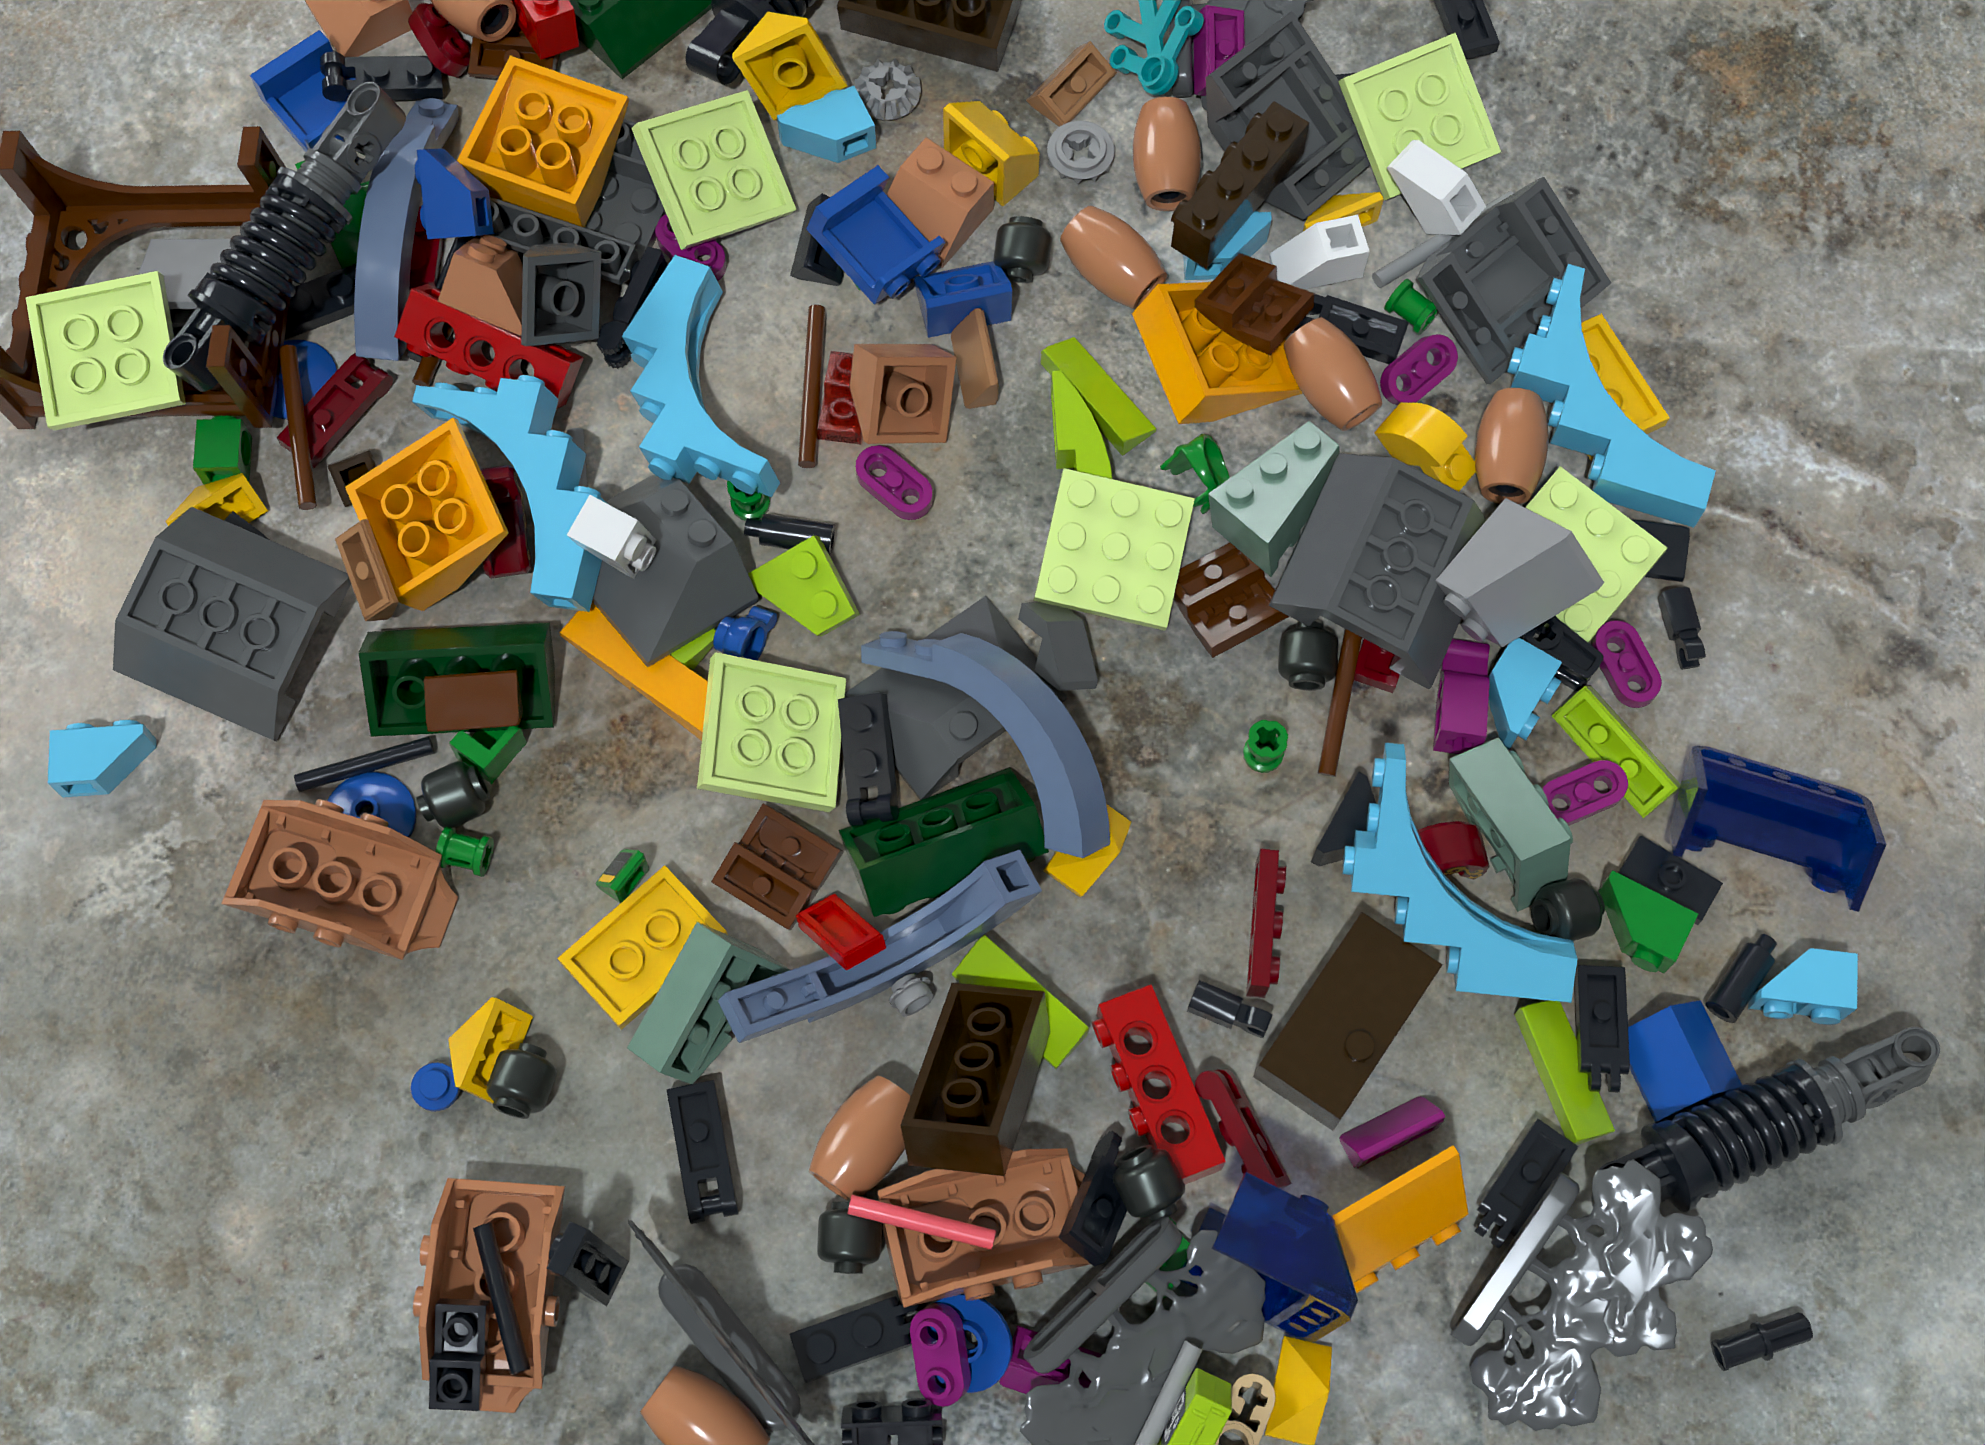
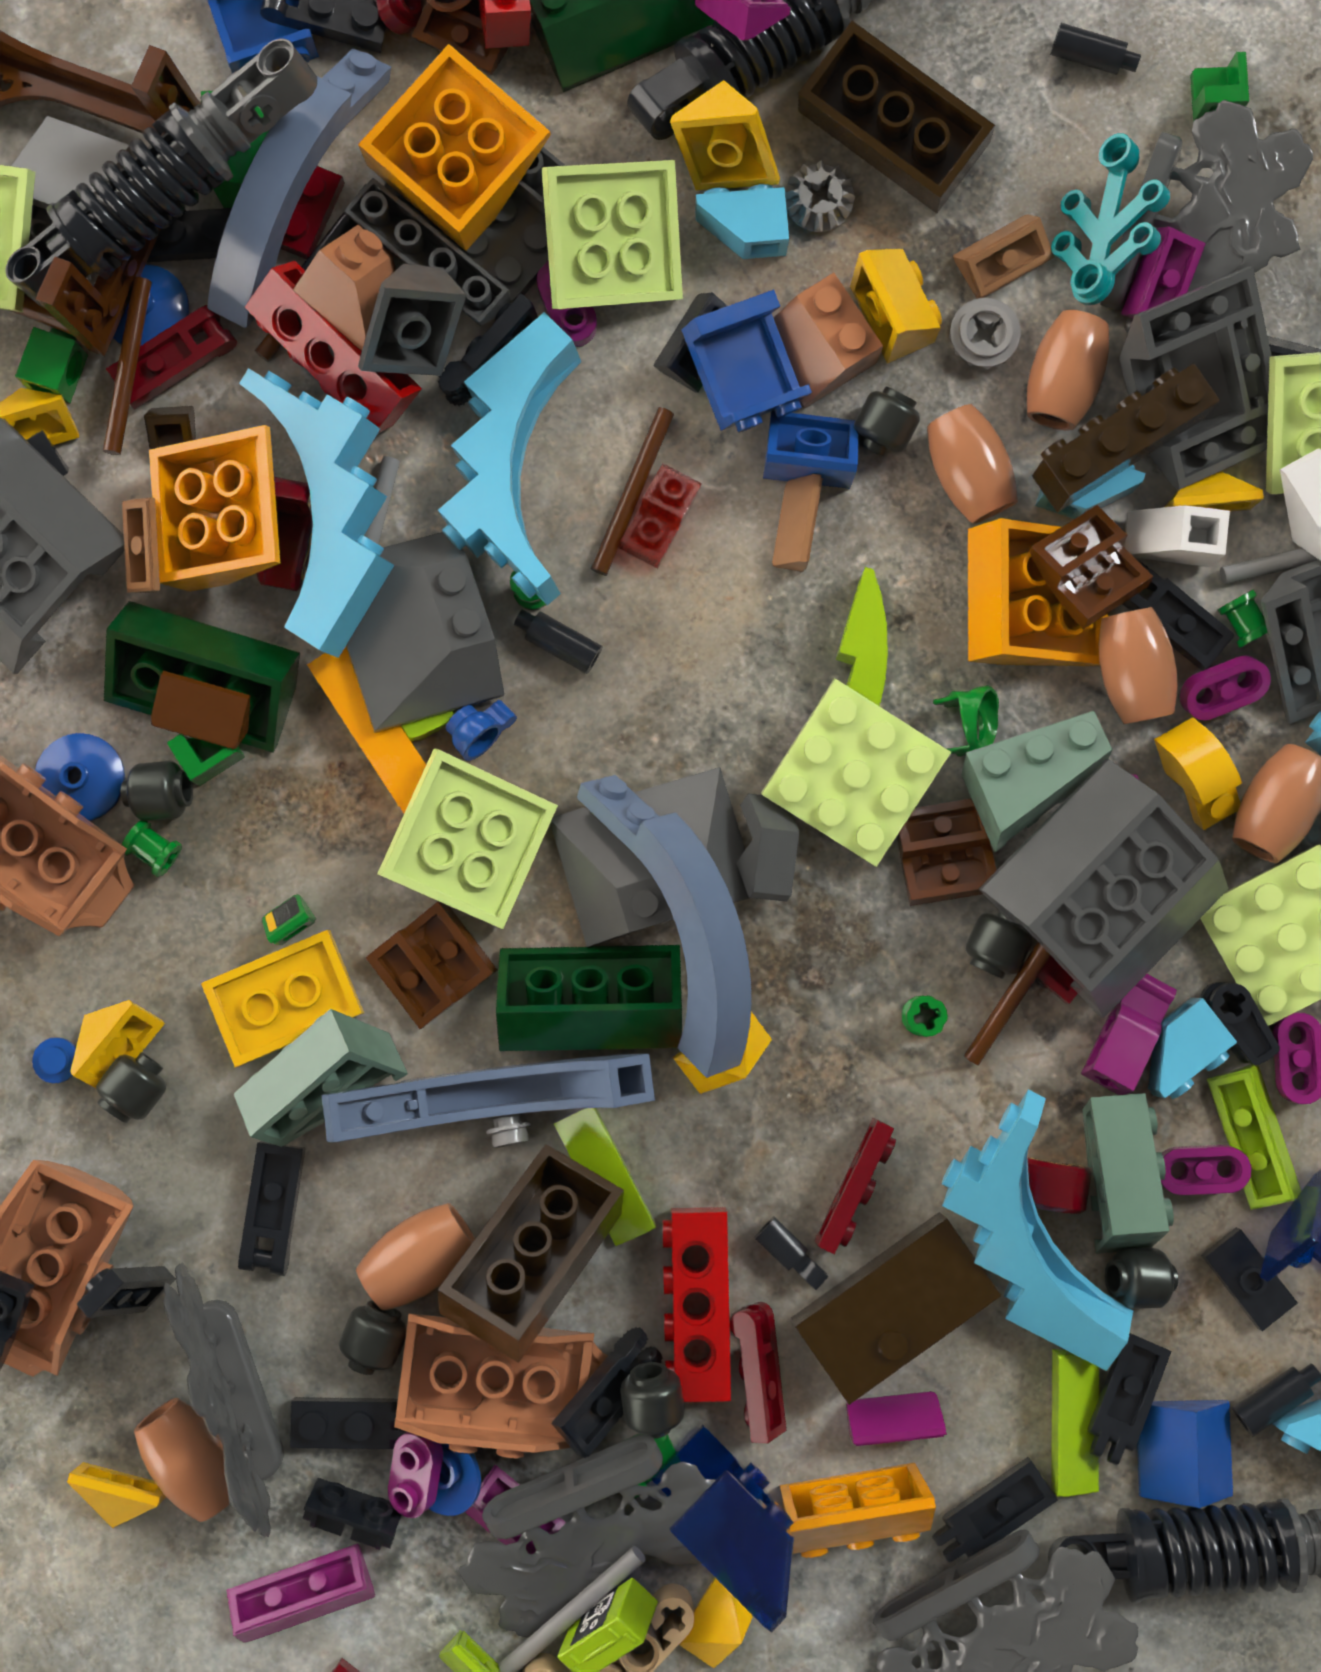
camera: 20 degrees right, 15 degrees up
black bar [294,736,434,792] -> none
blue slope [415,148,494,239] -> none
black bar [473,1223,531,1375] -> none
white slope [567,495,656,579] -> none
lime wing [748,535,860,636] -> none
red tile [796,894,886,971] -> none
black plate [838,692,899,827] -> none
coral bar [847,1195,996,1250] -> none
nougat slope [850,344,957,444] -> none
magenta plate [855,445,933,520] -> none
lime slope [1041,337,1156,456] -> none
black slope [1311,772,1376,866] -> none
light grey slope [1435,498,1604,647] -> none
green slope [1598,870,1698,974] -> none

